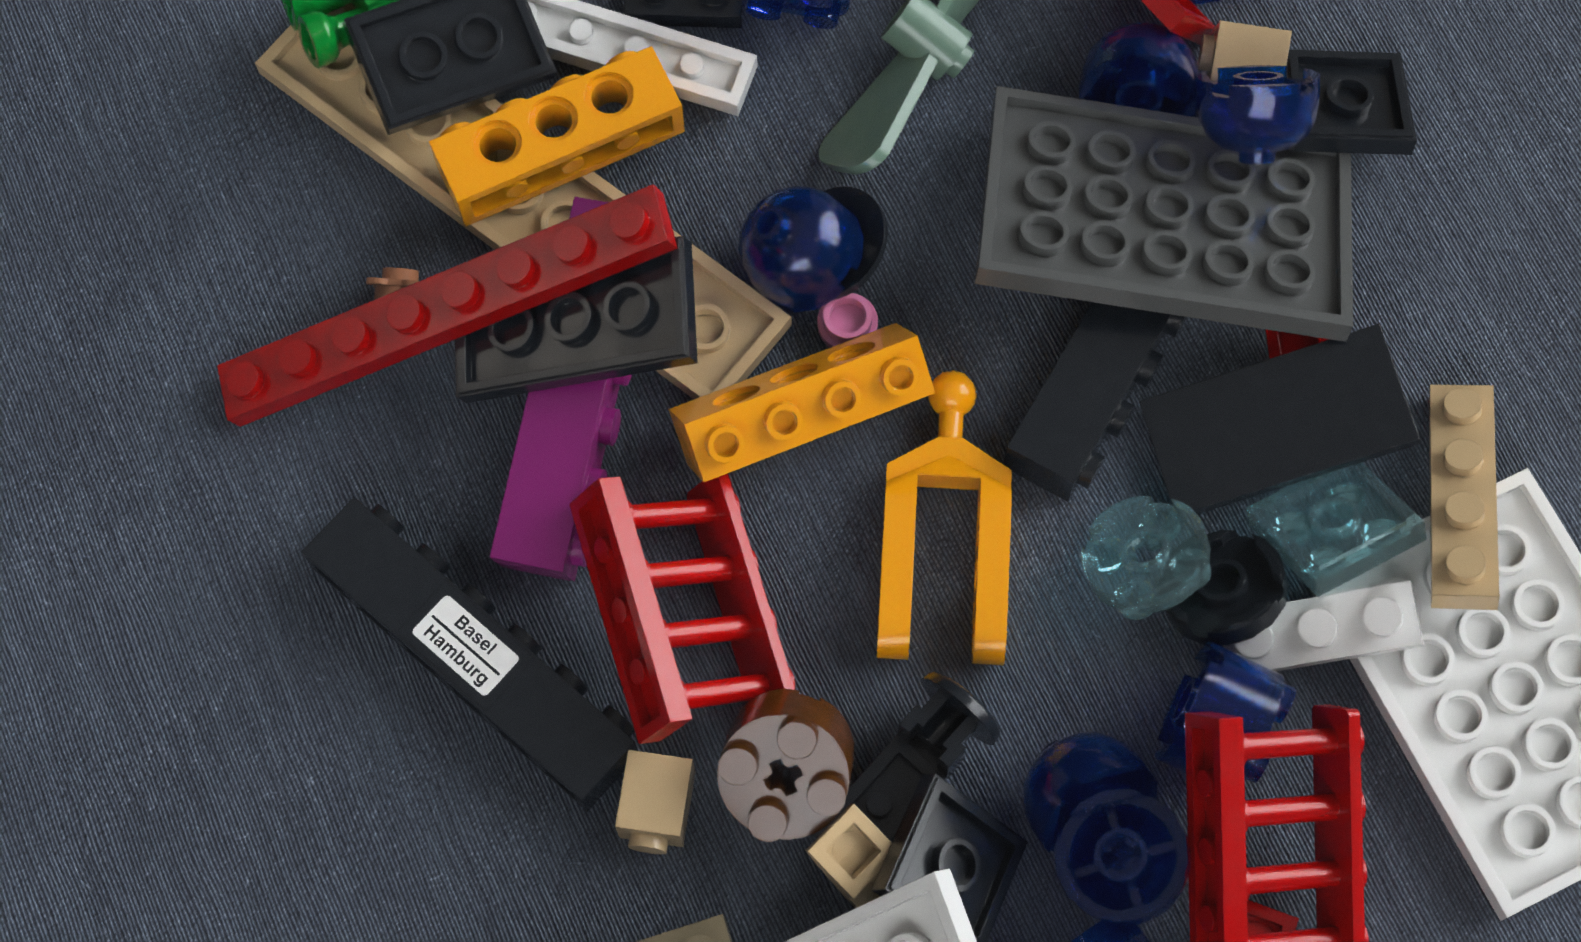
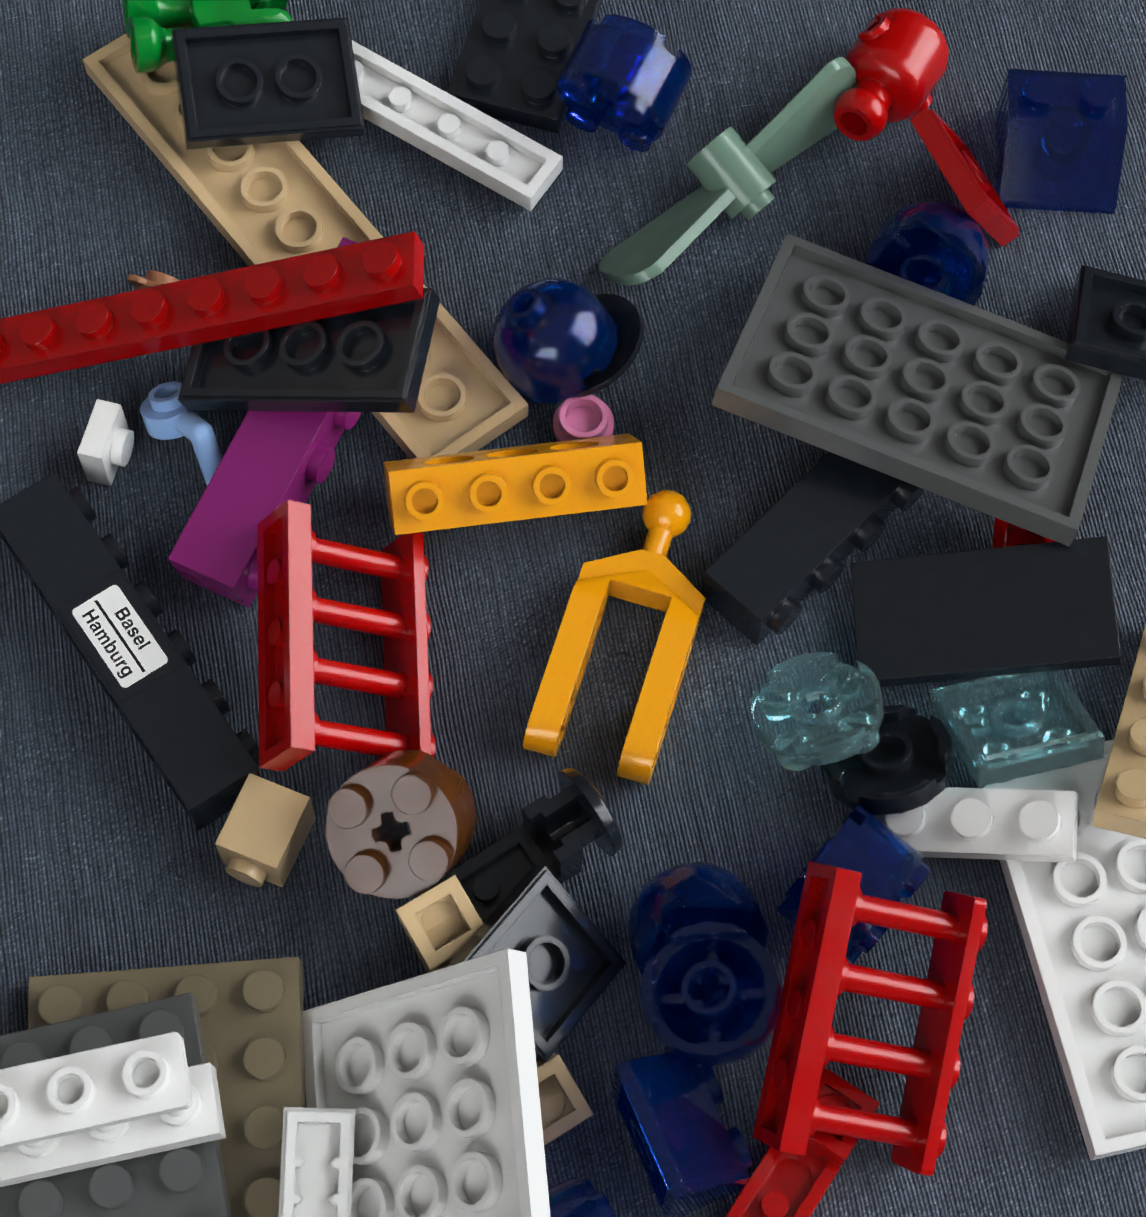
camera: 10 degrees right, 5 degrees down
light orange brick [429,46,685,227] -> none
clear blue cylinder [1196,65,1321,164] -> none
tan brick [1197,20,1292,96] -> none
none -> white plate [77,399,134,486]
none -> light blue plate [140,381,223,485]

